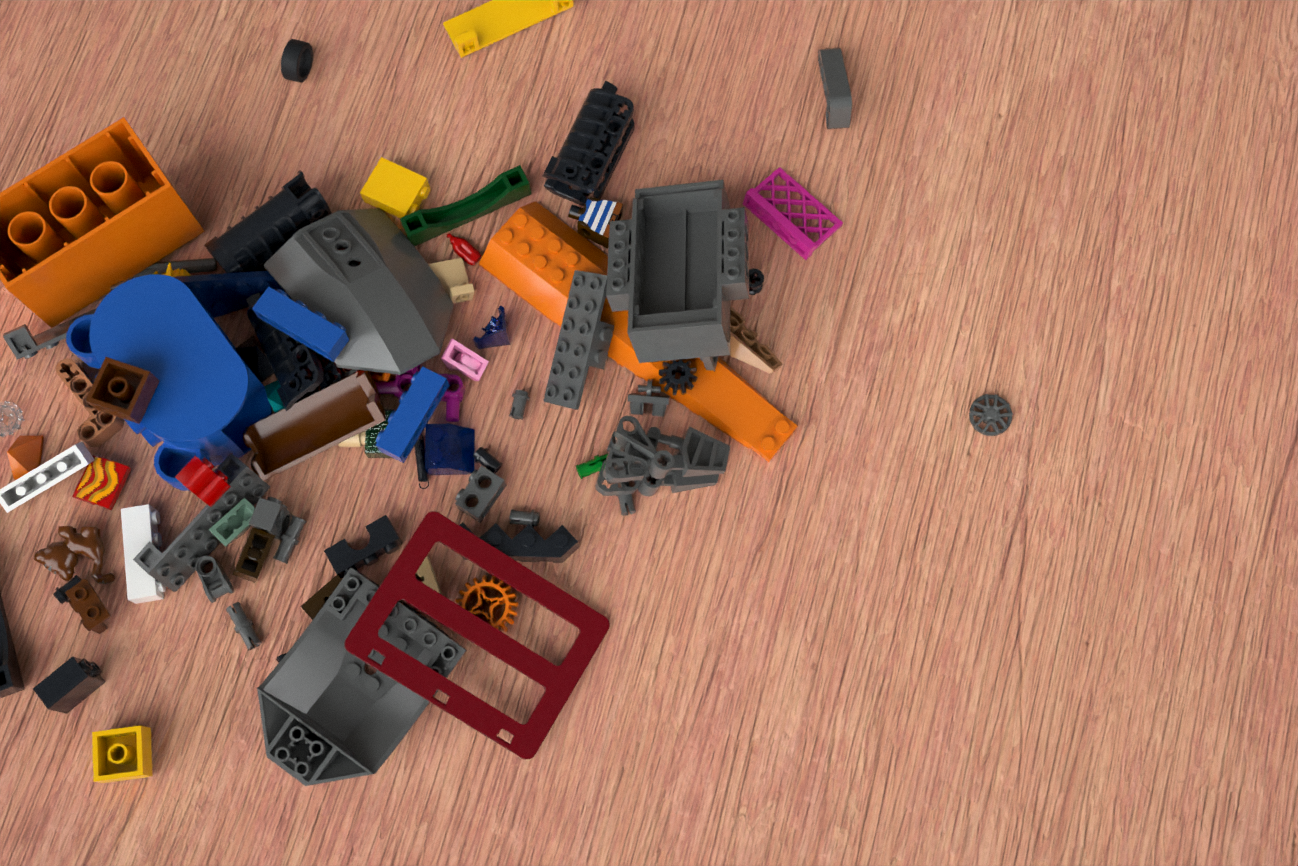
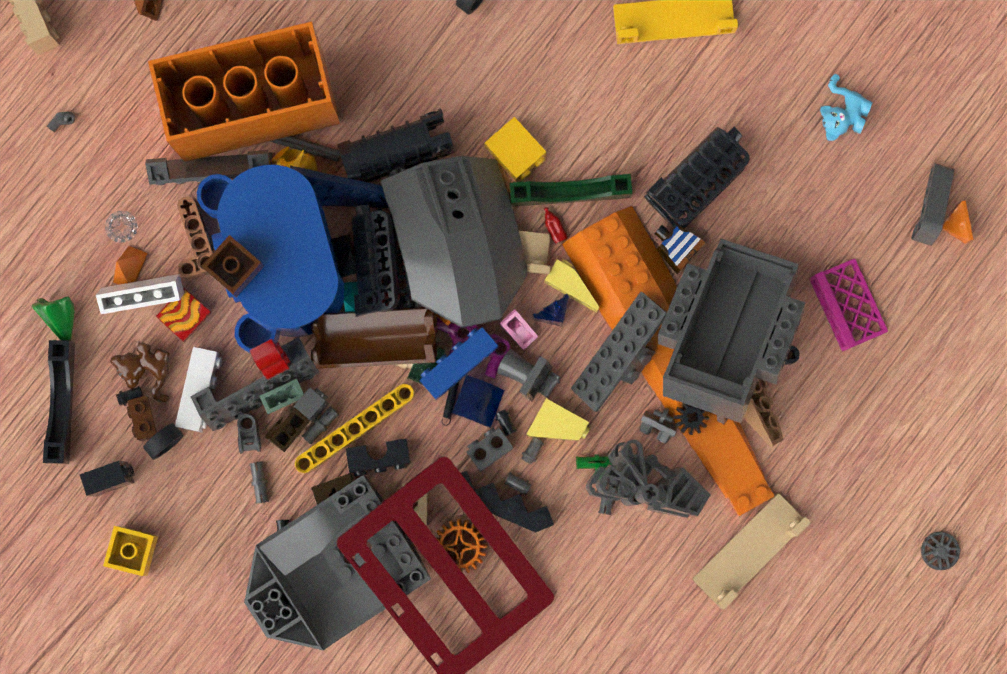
camera: 20 degrees right, 10 degrees up
blue brick [252,287,349,362] -> none
none -> black tyre [143,423,183,460]
none -> yellow beam [295,384,415,473]
none -> dark grey plant [497,349,553,402]
none -> flat silver pin [521,437,544,464]
none -> light yellow slope [526,398,590,441]
none -> light yellow slope [544,259,599,313]
none -> tan bracket [693,494,811,610]
none -> medium azure animal [820,74,873,141]
none -> orange slope [942,200,974,244]

